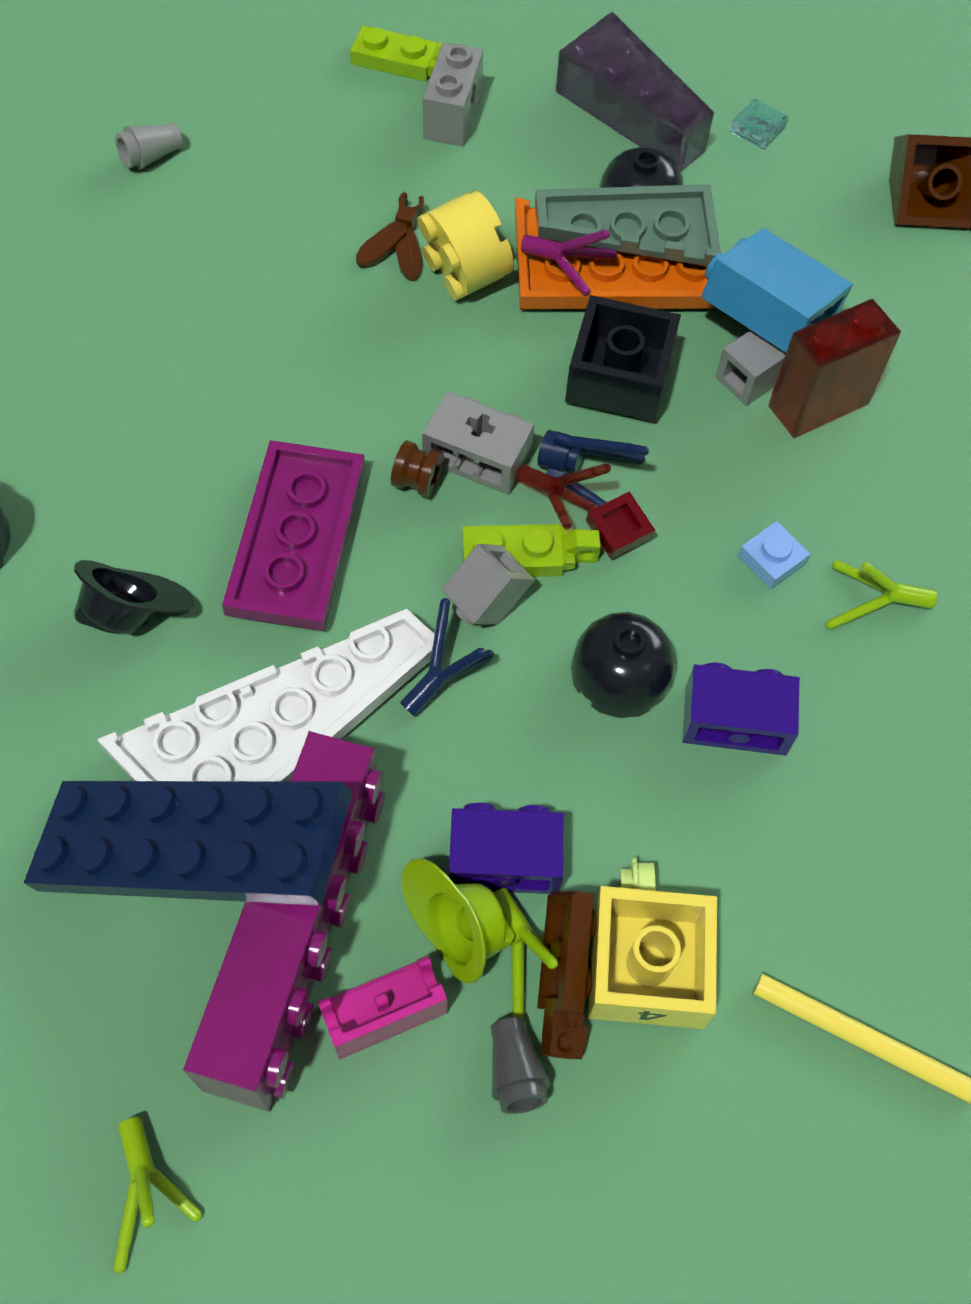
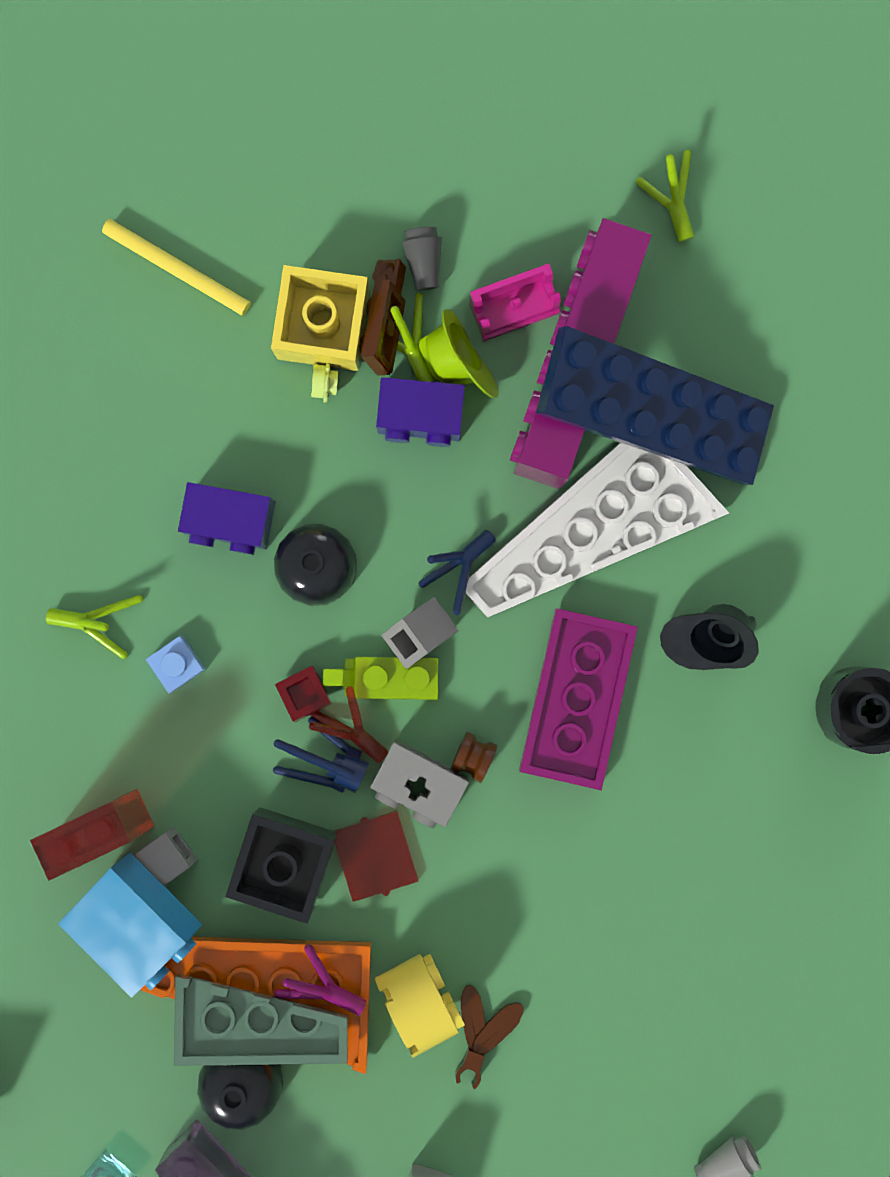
camera: 175 degrees left, 25 degrees up
none -> clear red piece [333,811,419,902]

